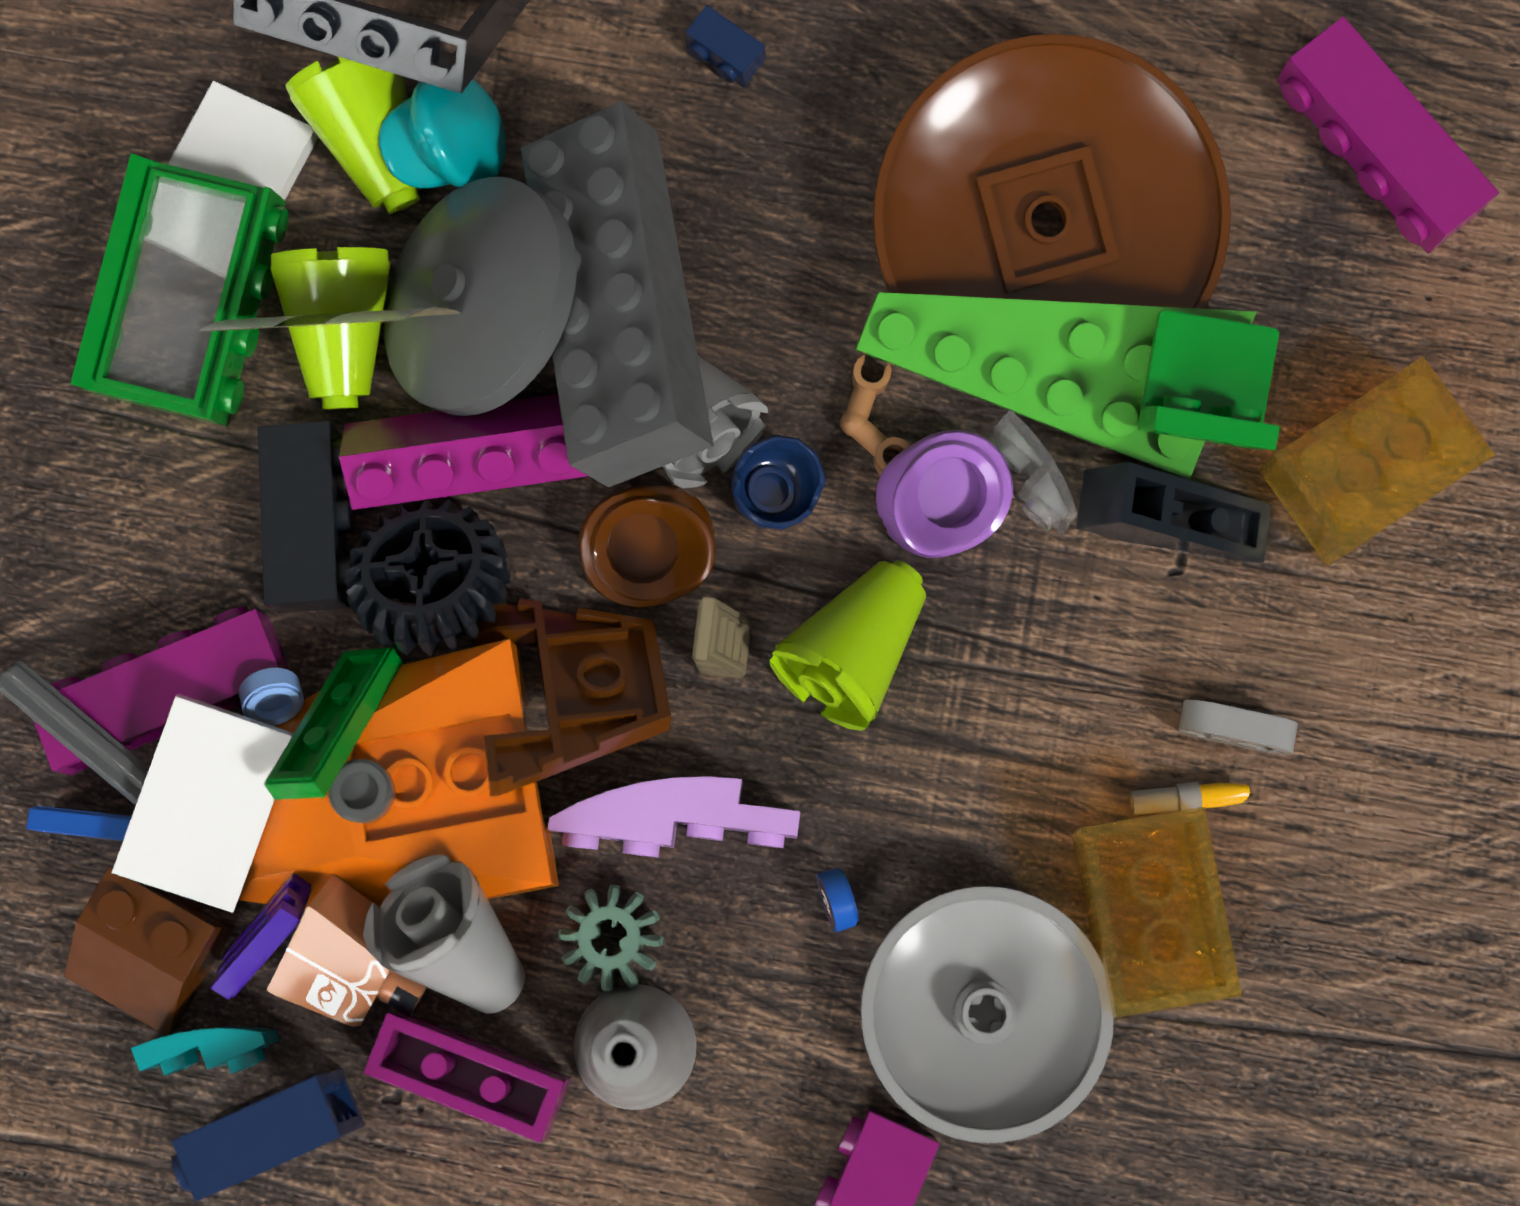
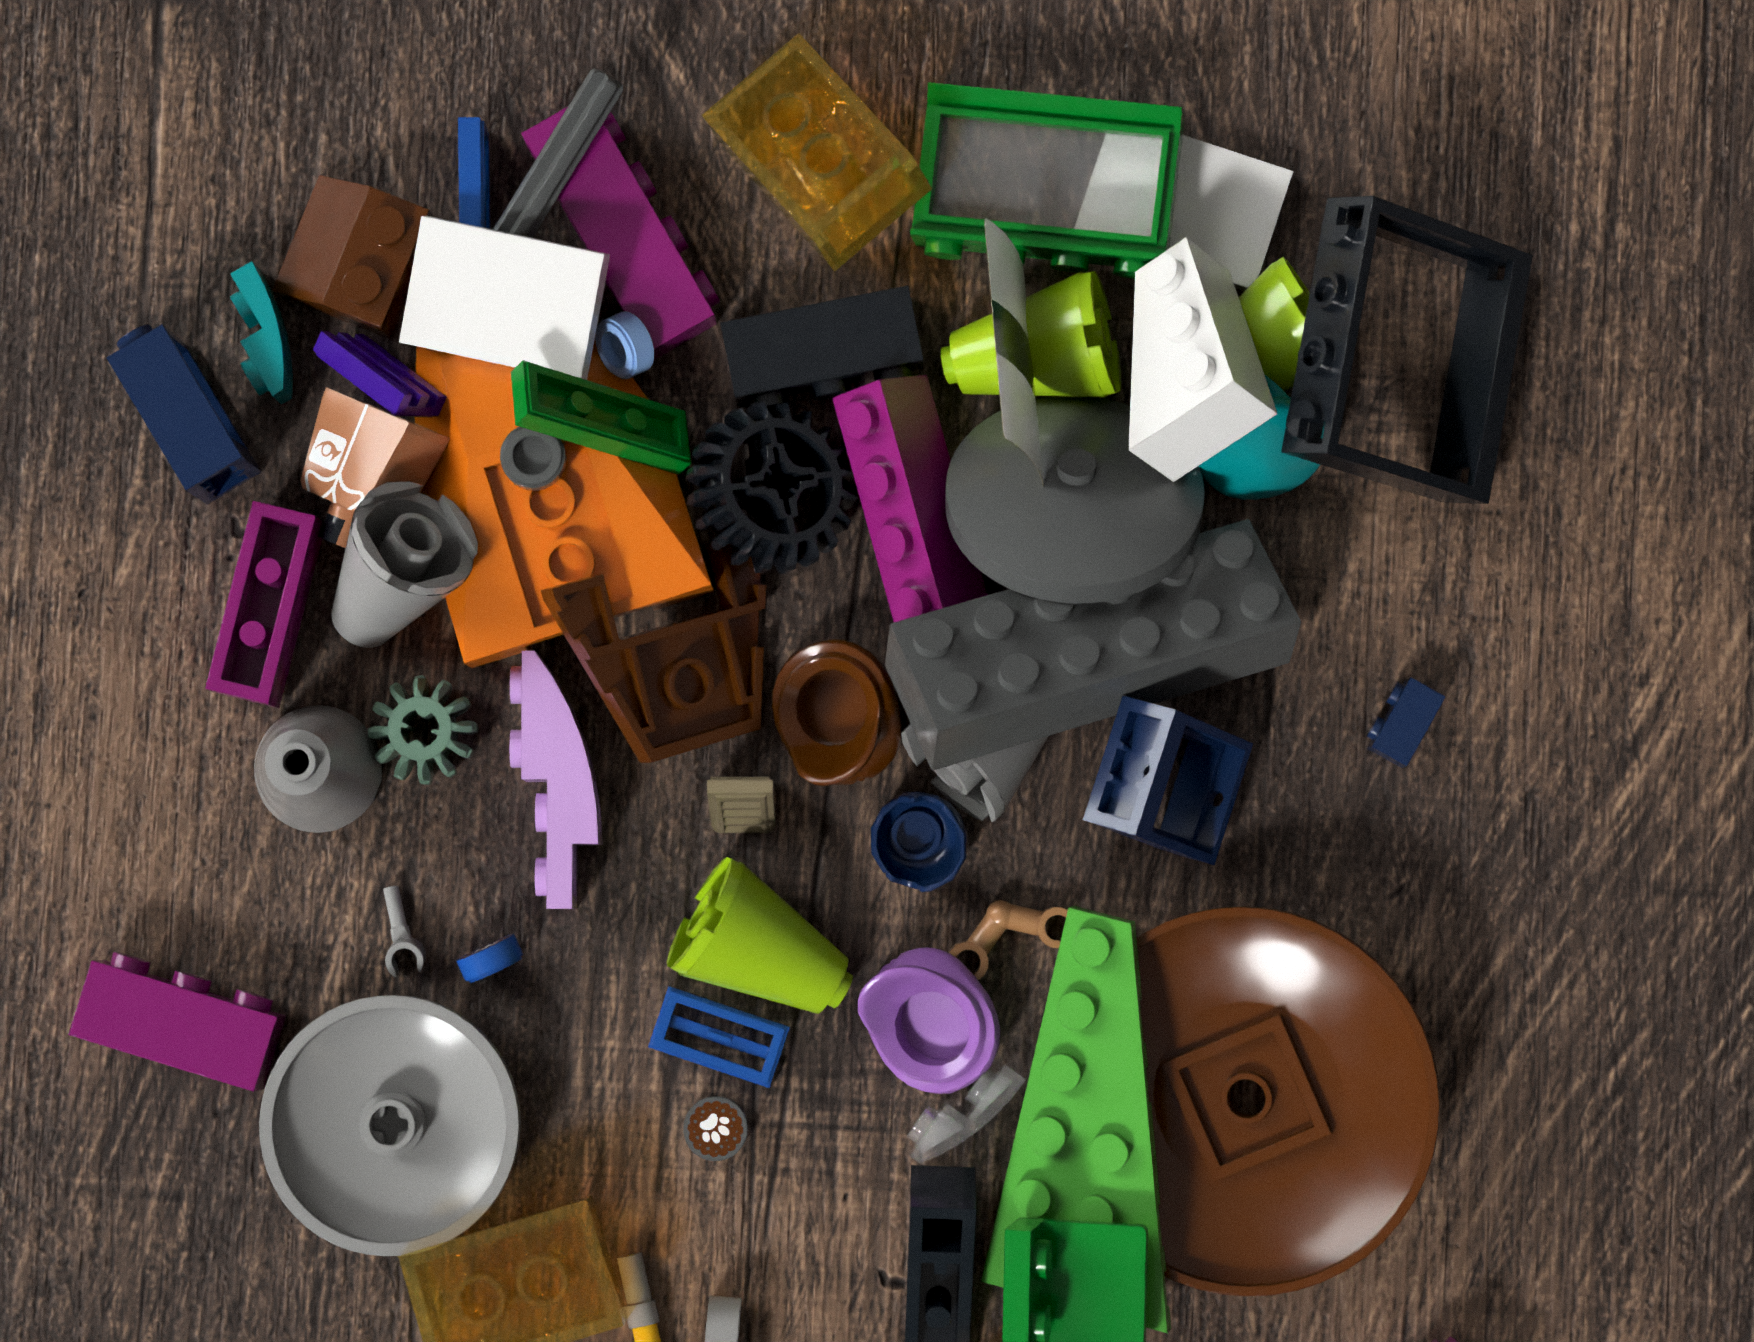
camera: 75 degrees right, 5 degrees up
none -> light grey hand [383,885,426,978]
none -> blue tile [648,986,790,1088]
none -> tile [683,1096,748,1161]
none -> clear yellow brick [701,33,932,272]
none -> dark blue window [1083,696,1253,865]
none -> white wedge [1129,237,1277,482]

